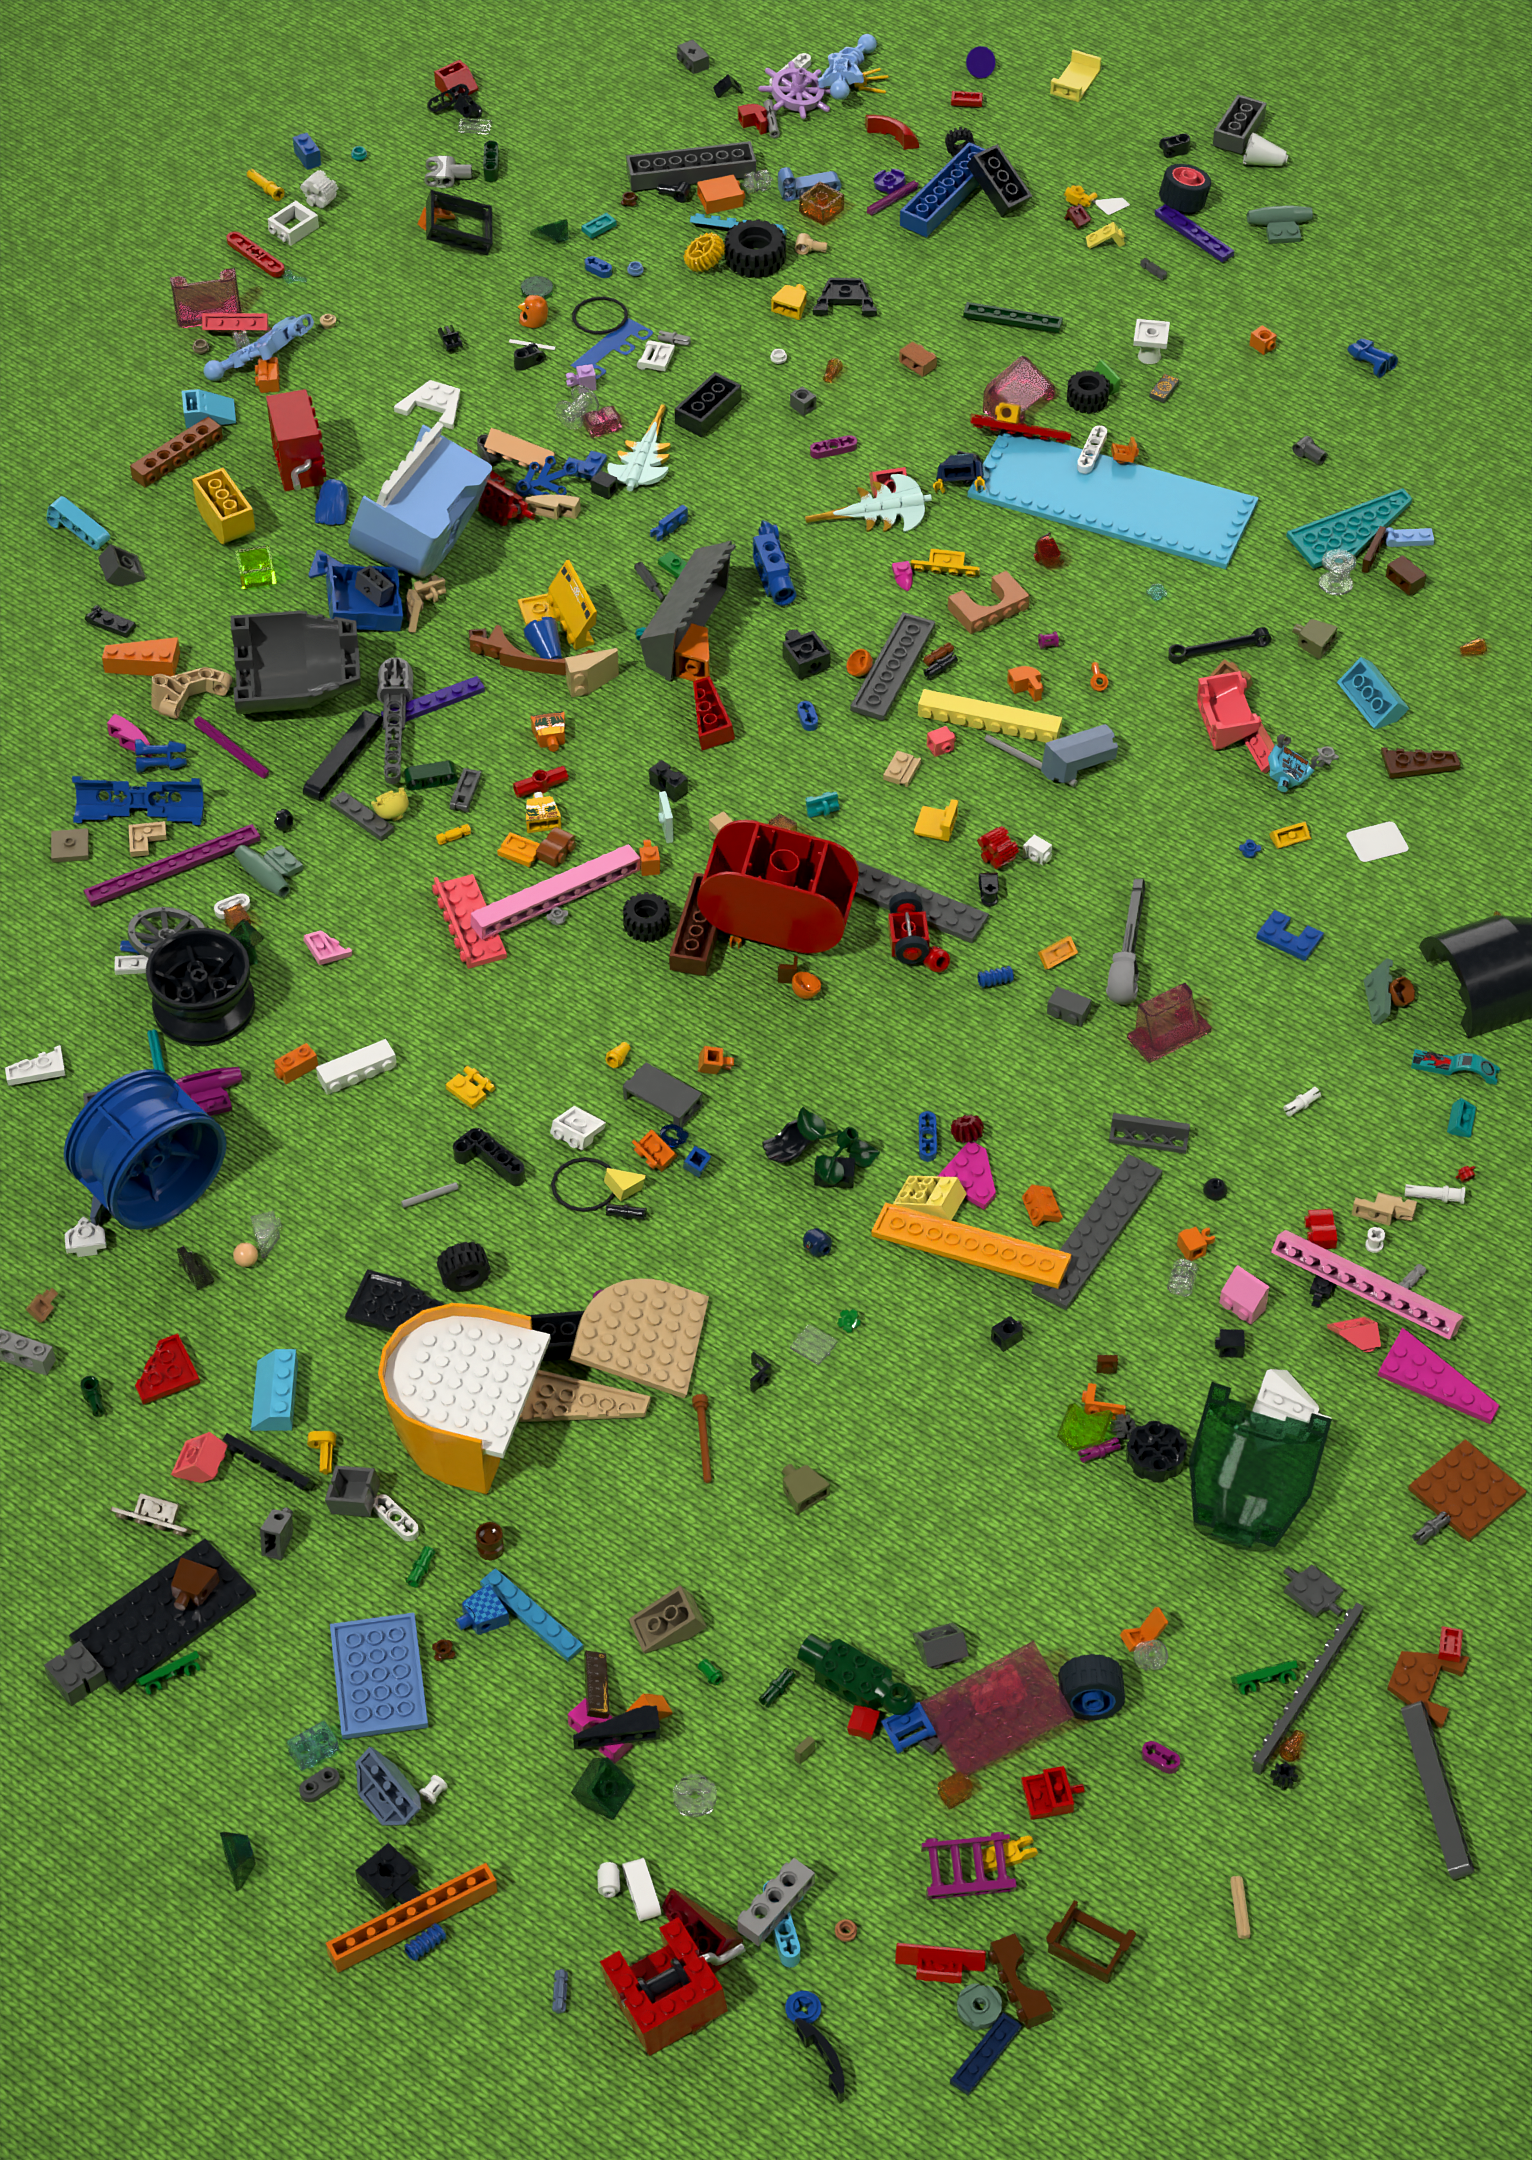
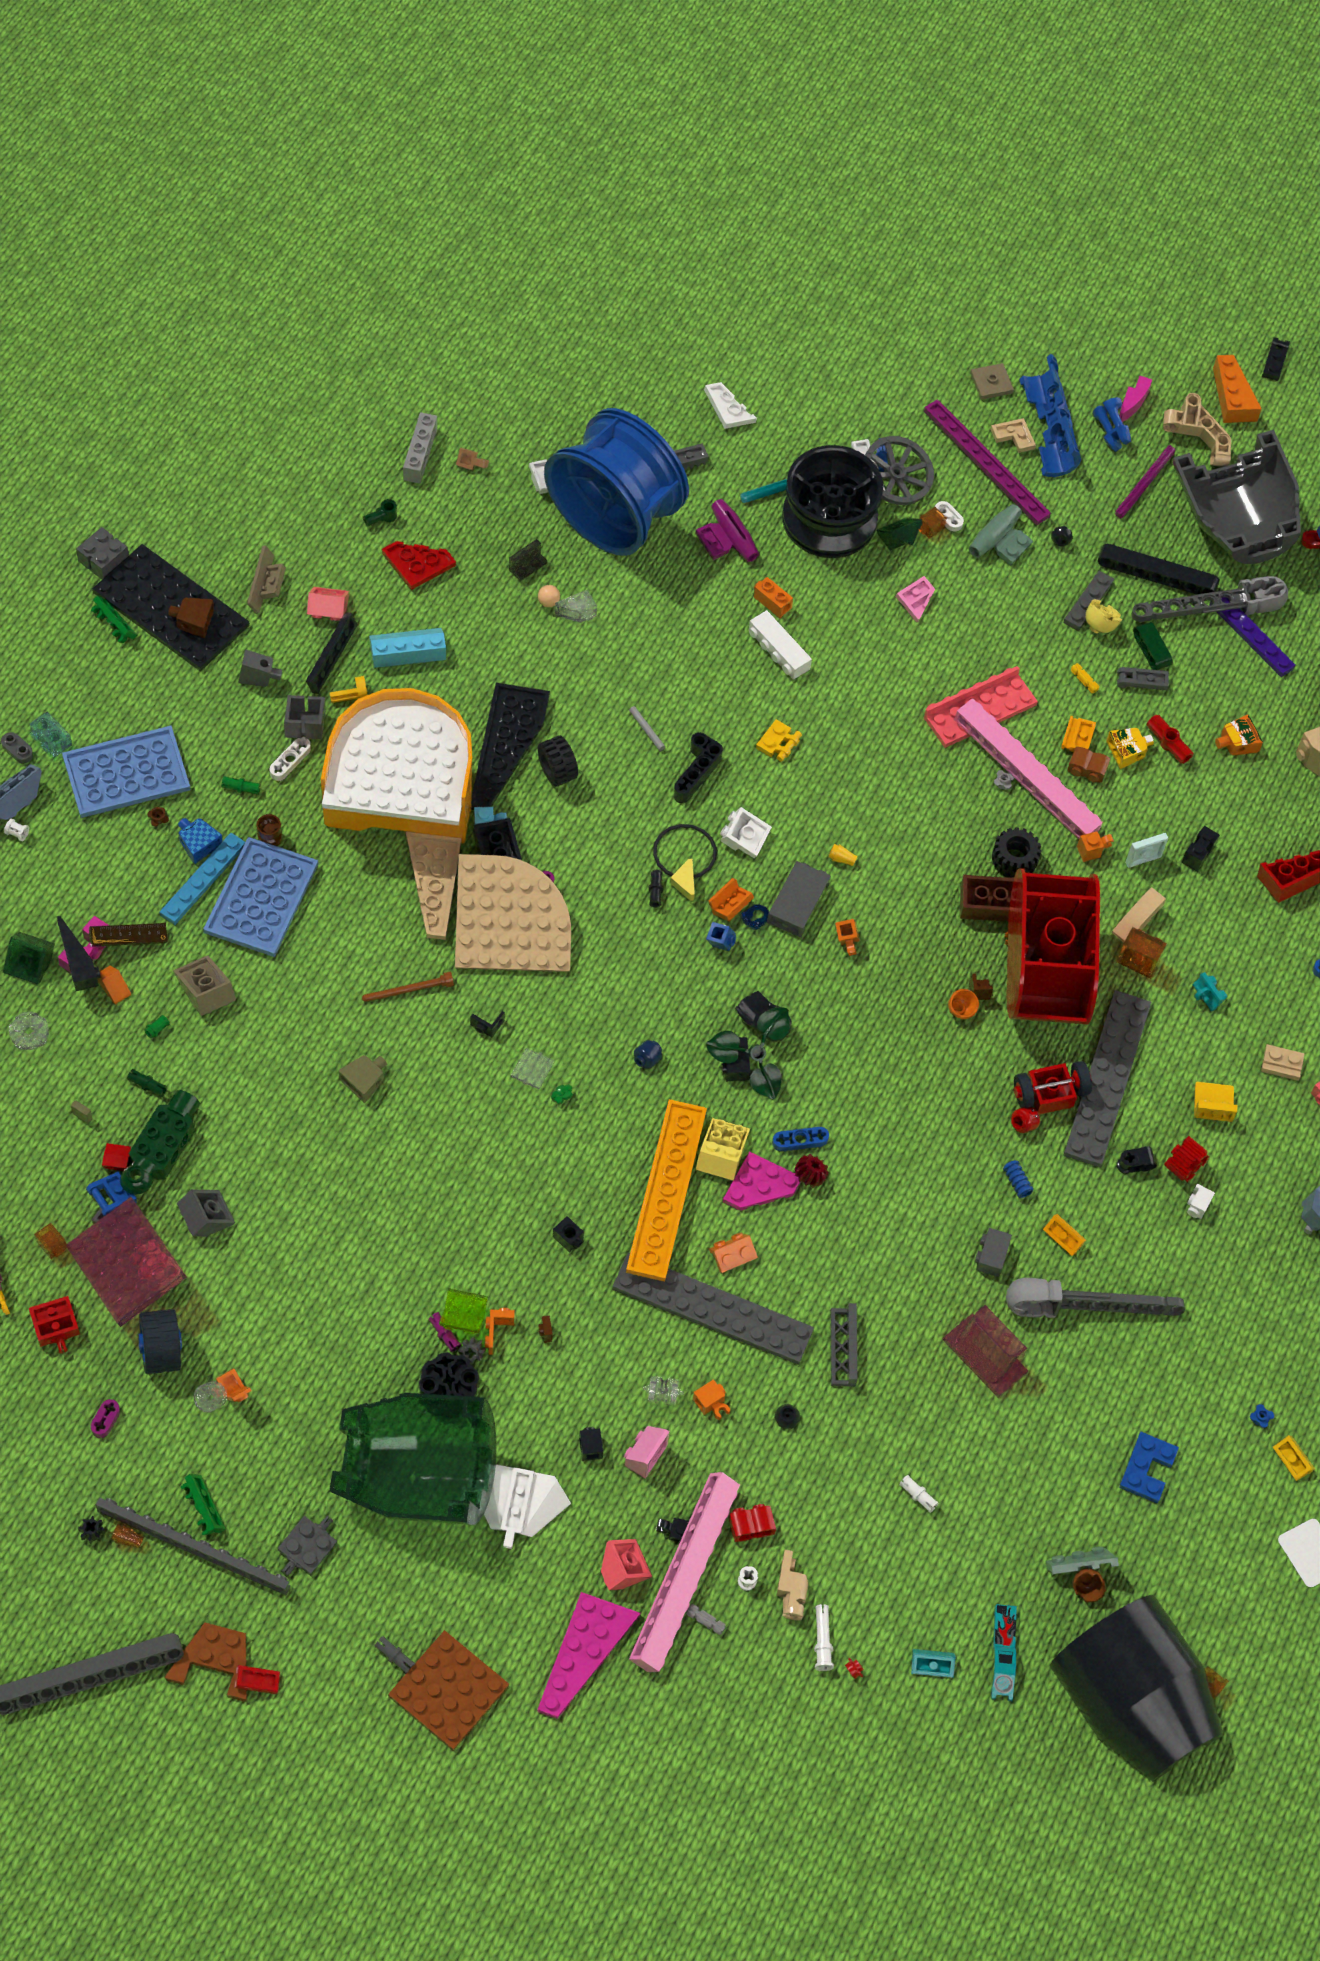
camera: 75 degrees right, 10 degrees up
none -> medium blue plate [203,837,319,957]

